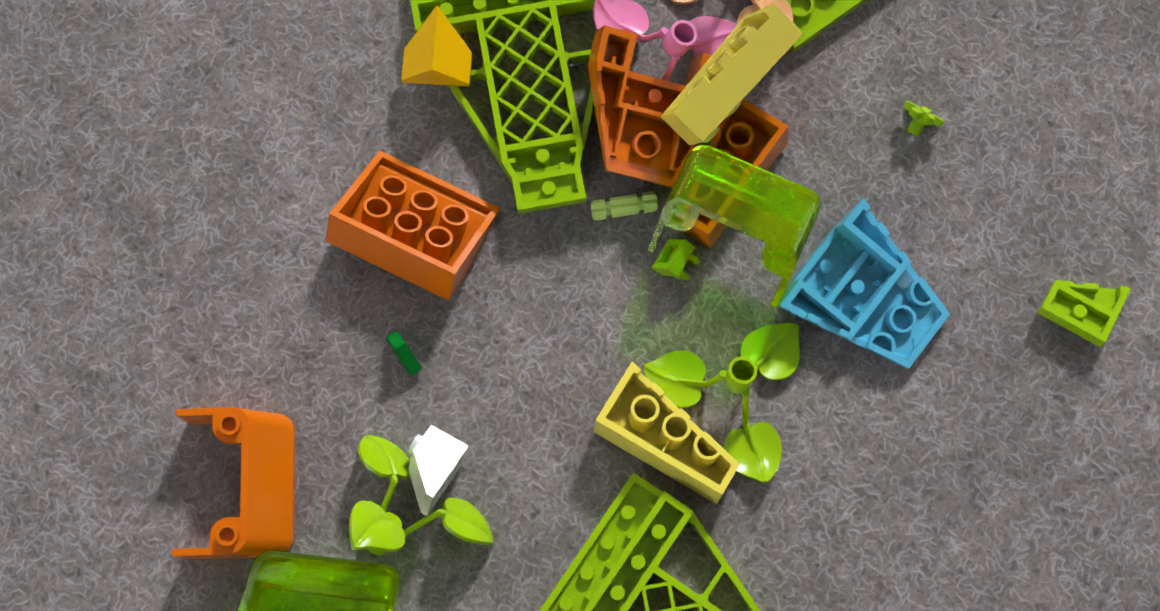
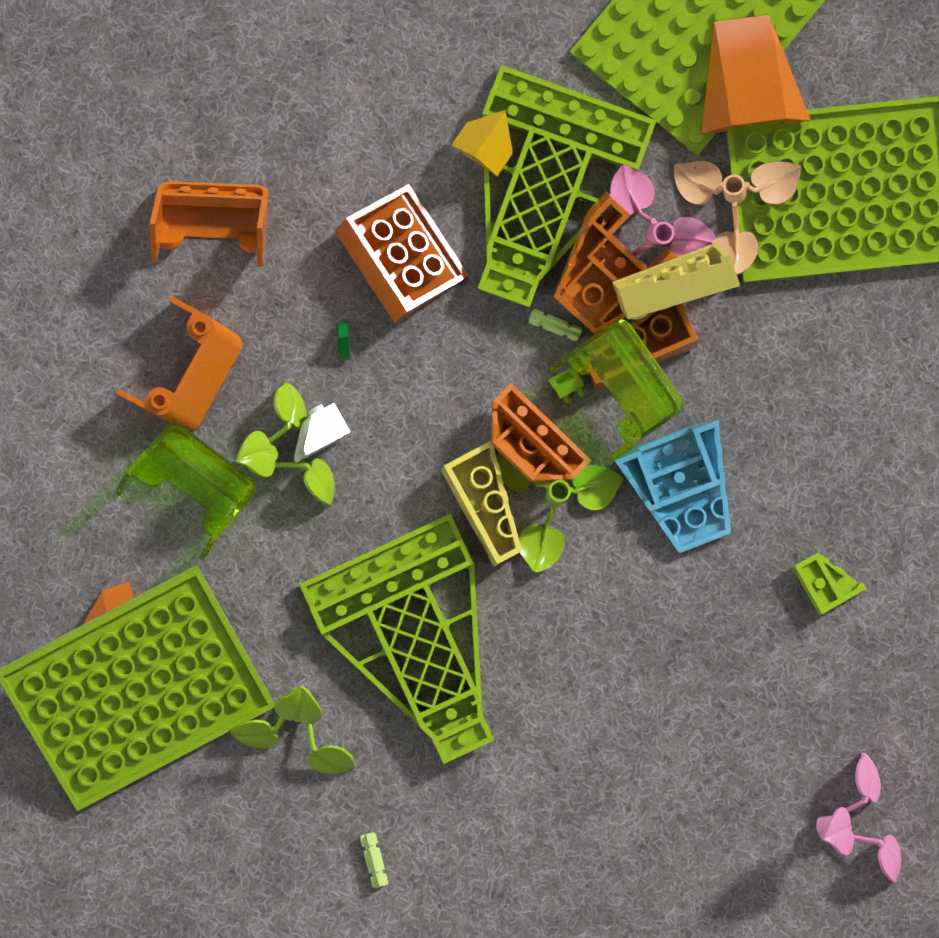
camera: 30 degrees right, 10 degrees up
lime plant [903,100,945,137] -> none
none -> orange windscreen [149,181,268,267]
none -> orange wedge [491,383,592,482]

